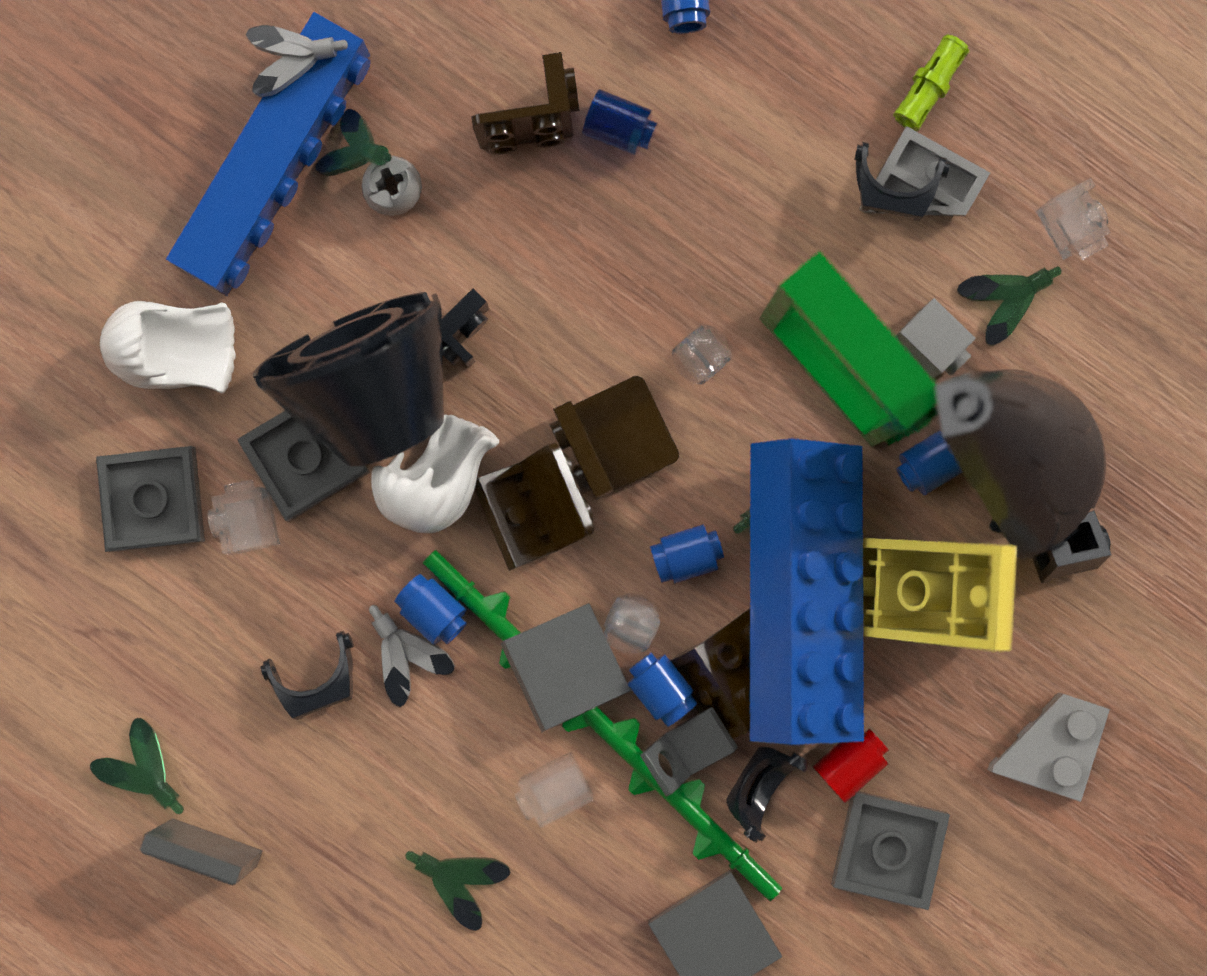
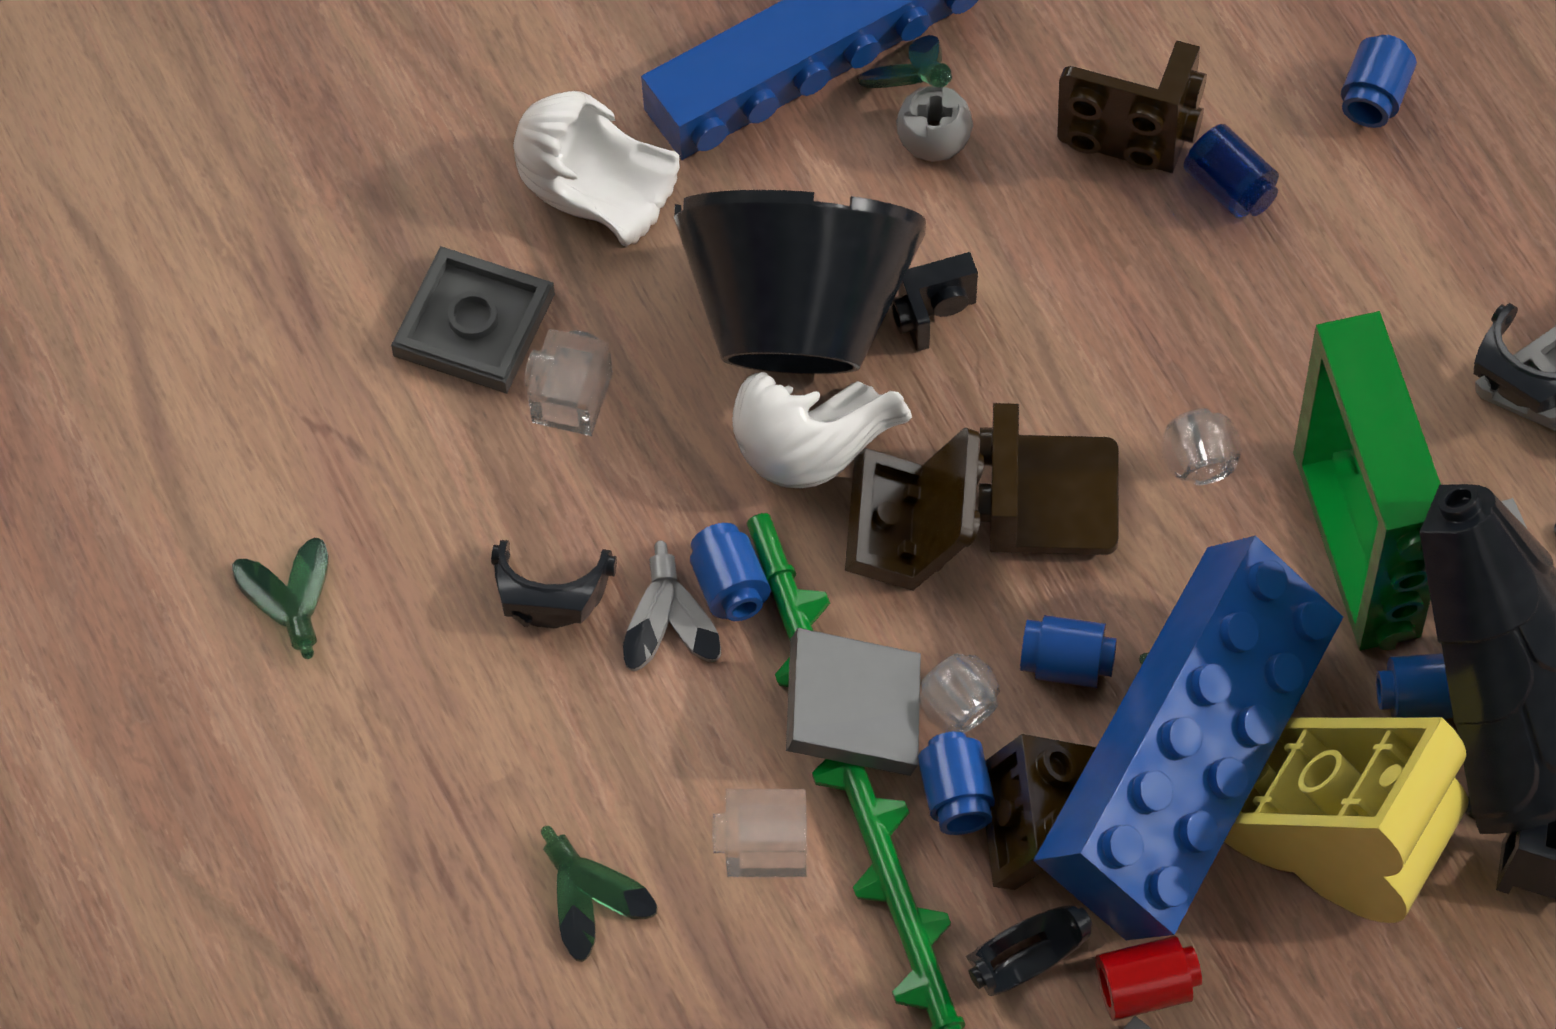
camera: 30 degrees right, 25 degrees down
dark grey tile [140,818,263,886] -> none
dark grey tile [237,411,371,522] -> none
dark grey bracket [640,707,738,796] -> none

